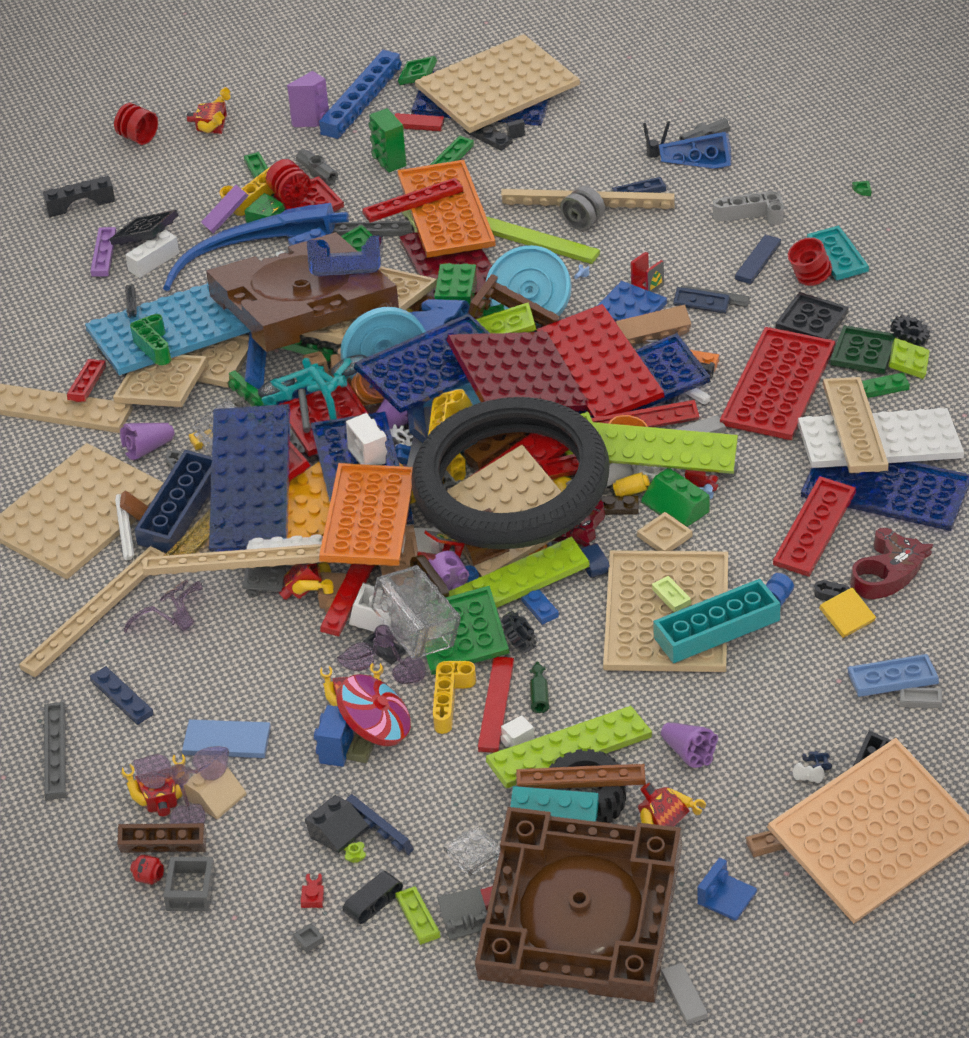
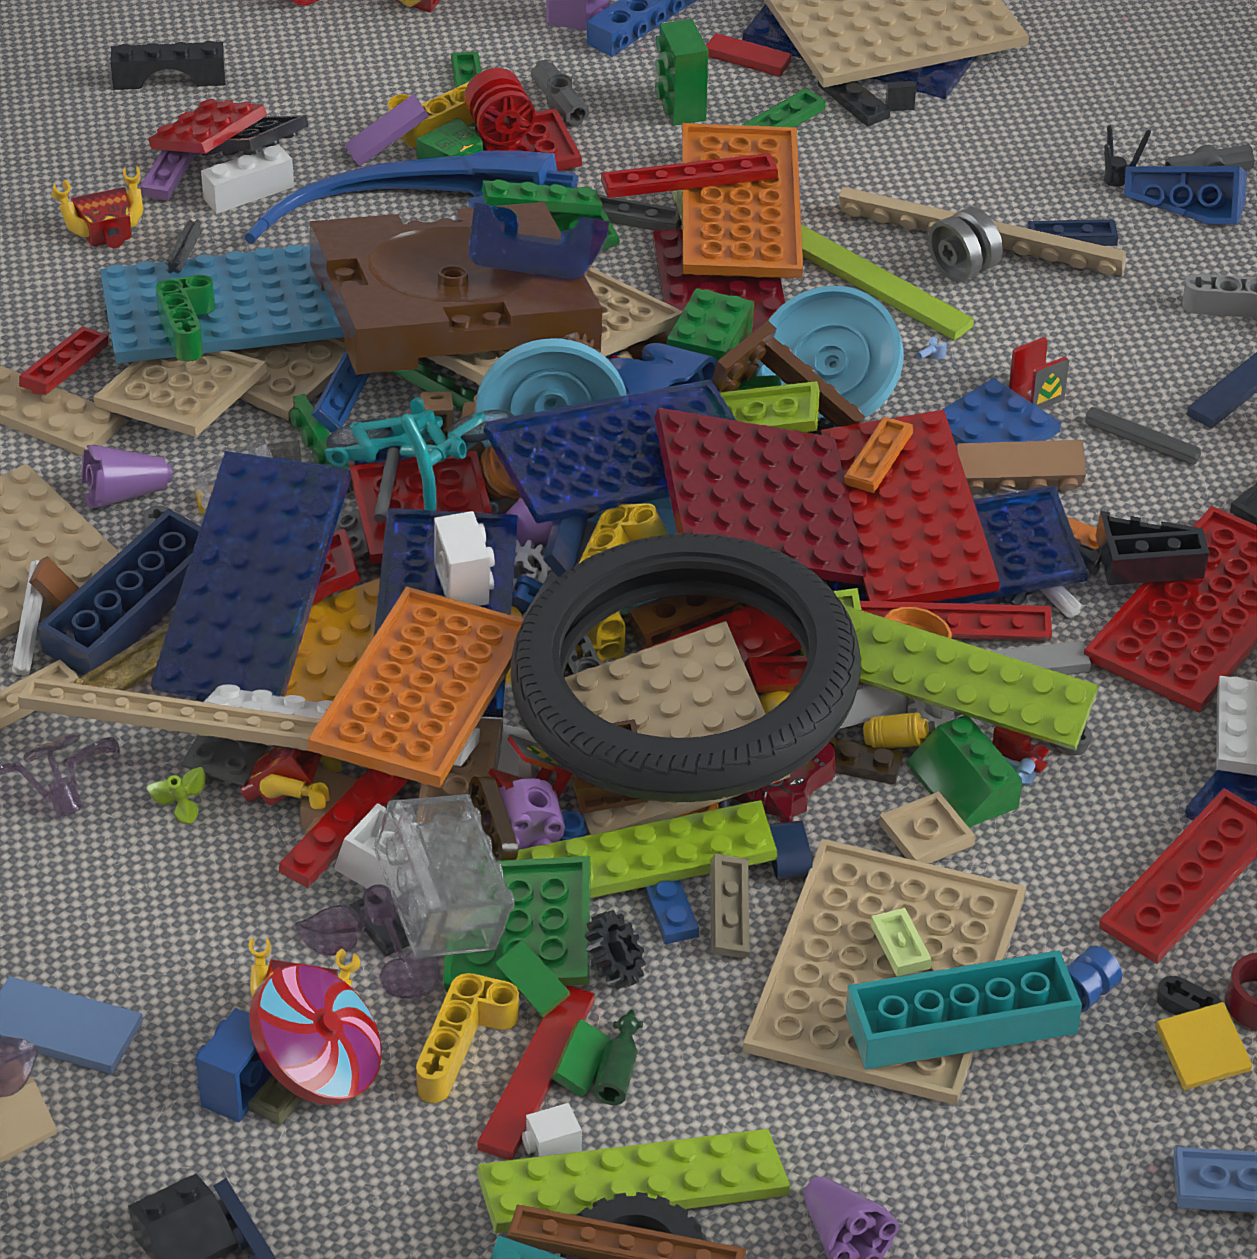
camera: 10 degrees right, 0 degrees up
dark blue tile [673,287,730,314] -> none
none -> torso [51,166,143,249]
none -> lime plant [146,767,205,825]
none -> red plate [148,99,267,154]
none -> green plate [481,180,602,215]
none -> green tile [495,939,570,1018]
none -> green tile [551,1019,611,1098]
none -> dark tan plate [710,854,750,959]
none -> orange tile [844,417,913,493]
none -> black wedge [1095,511,1210,585]

